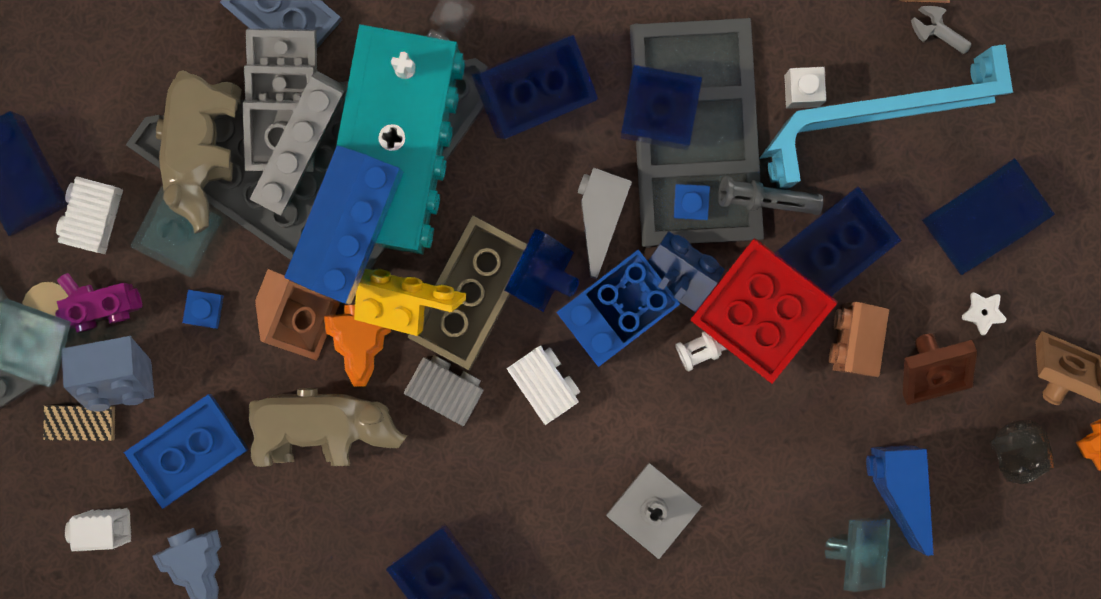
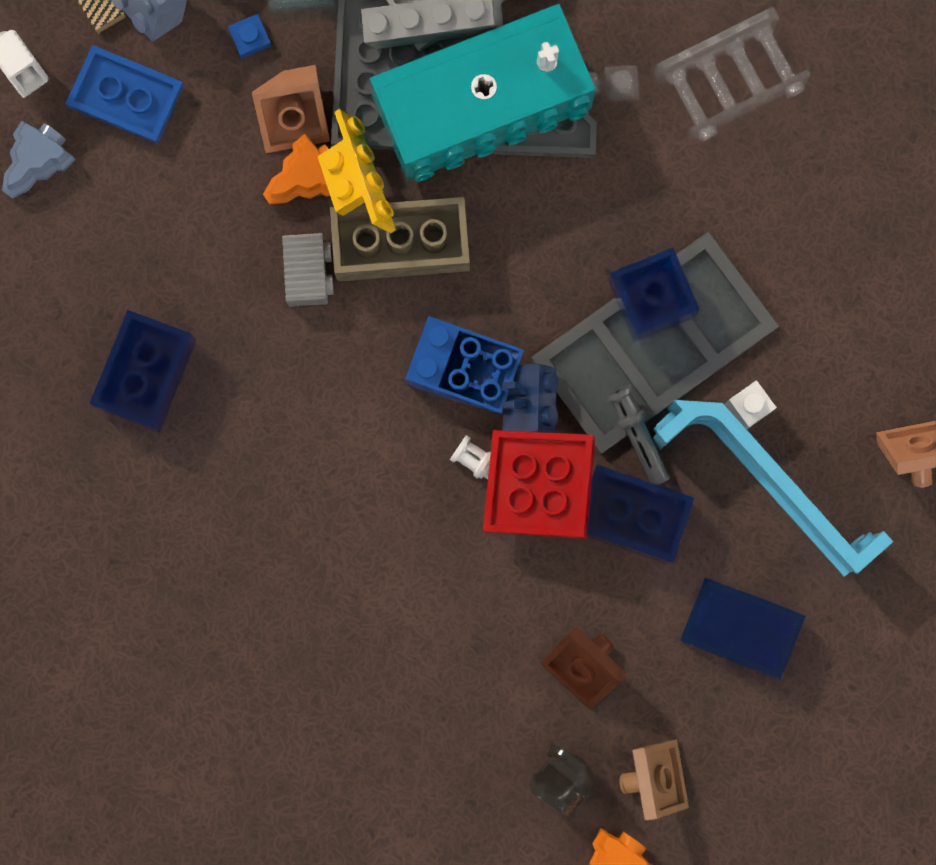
camera: 55 degrees right, 5 degrees down
dark tan animal [249,388,408,467] -> none
blue slope [284,145,404,304] -> none
clear blue brick [471,35,599,139] -> none
clear blue tile [504,229,579,312] -> none
white brick [506,345,580,425] -> none
light grey slope [577,168,632,279] -> none
light grey tile [606,463,702,559] -> none
blue plate [673,184,710,220] -> none
clear light blue tile [825,518,891,592] -> none
nougat slope [829,302,889,377] -> none
blue slope [866,445,934,556] -> none
light grey bar [911,6,971,54] -> none
white plate [962,292,1006,335] -> none

